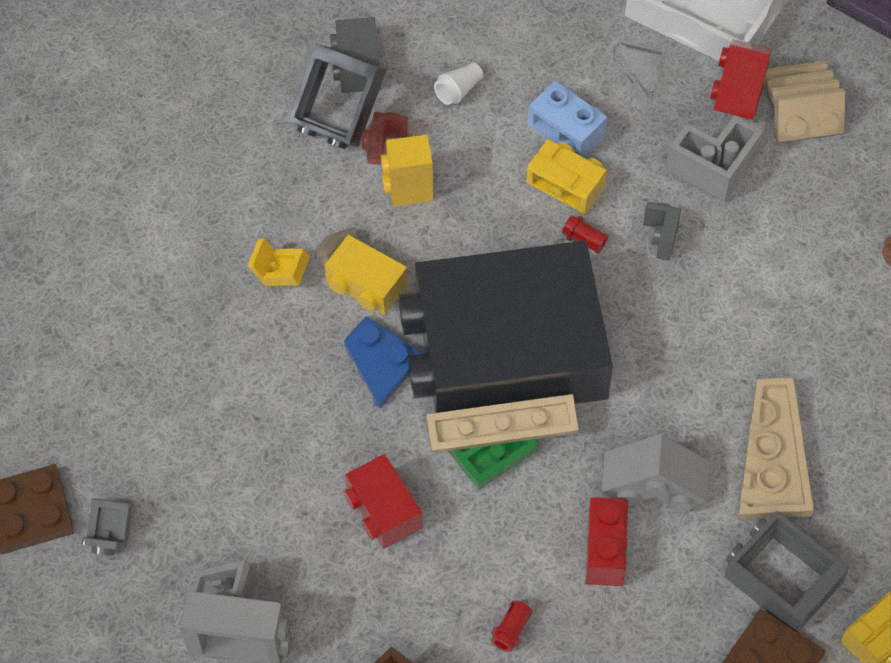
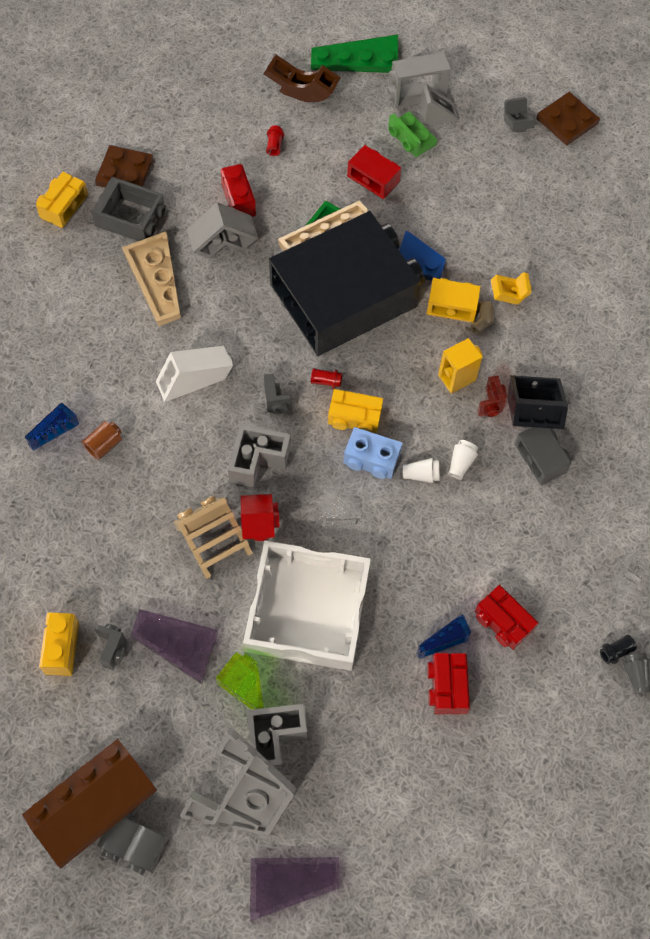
camera: 155 degrees right, 5 degrees up
none -> white slope [156,346,233,402]
none -> bright green bracket [388,111,437,157]
none -> white cone [403,458,440,483]

